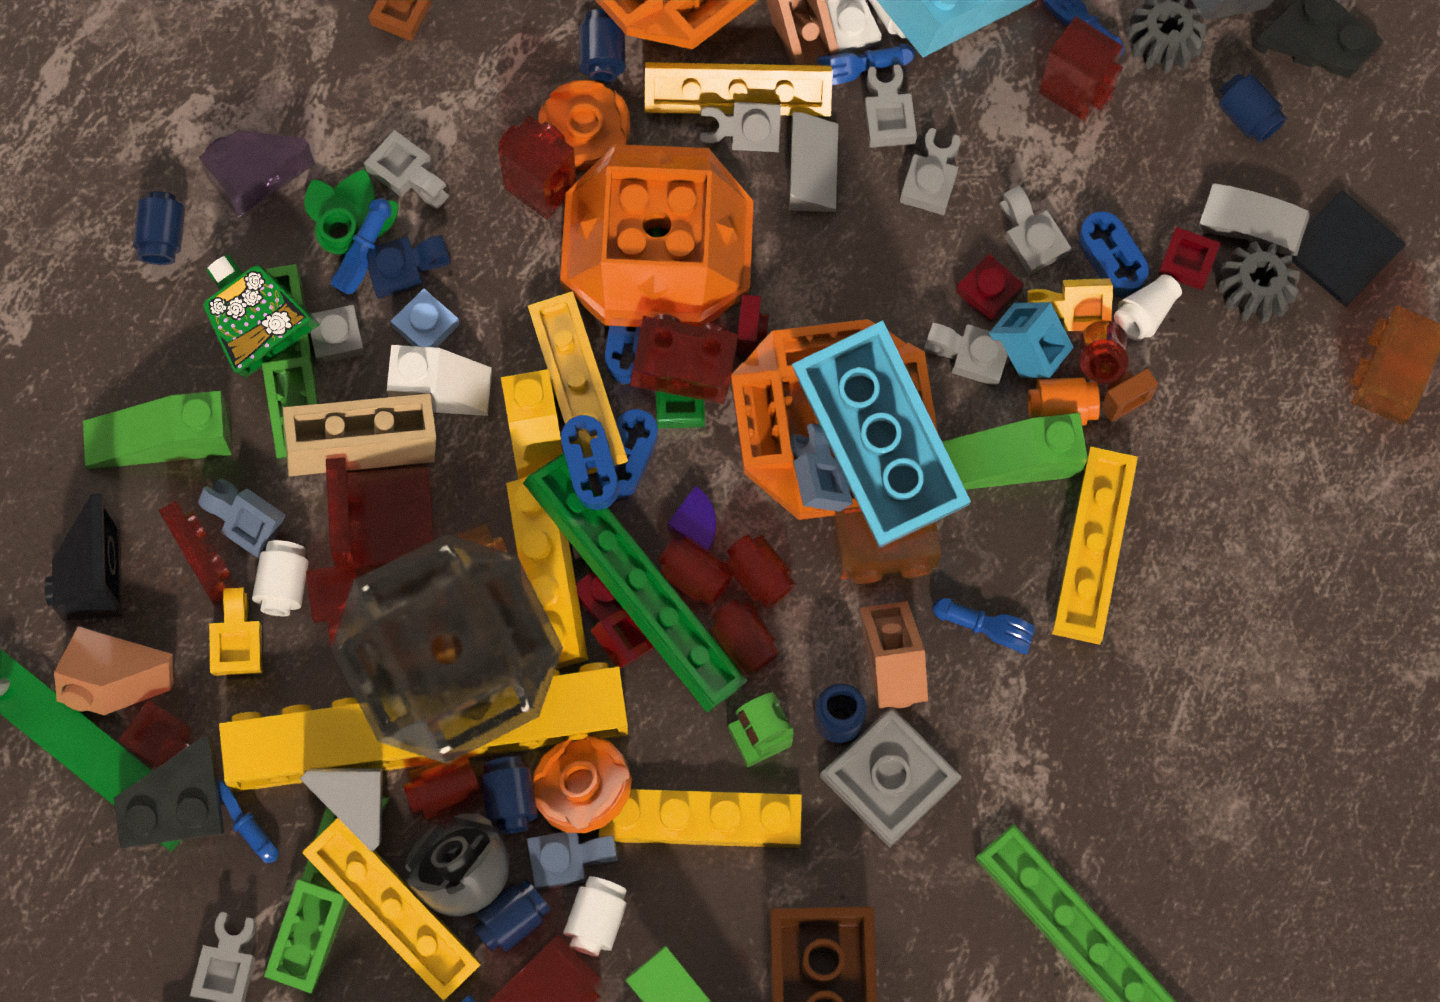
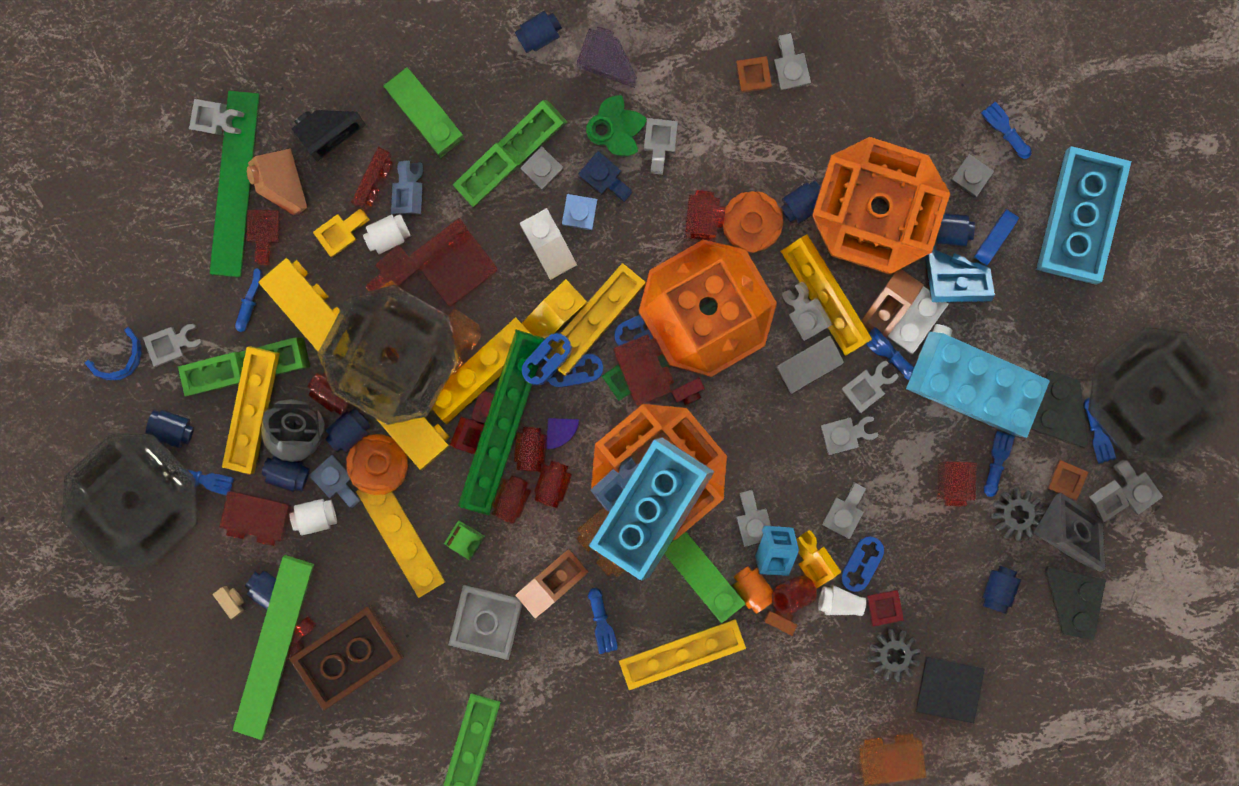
camera: 60 degrees right, 15 degrees up
pearl dark grey wing [113,736,224,849] -> none
torso [203,255,320,378] -> none
tan brick [283,393,436,476] -> none
light grey slope [300,768,383,852] -> none
blue piece [330,198,392,294] -> none
dark blue brick [814,683,866,743] -> none
dark red plate [955,254,1024,322] -> none
light grey slope [1199,183,1310,256] -> none

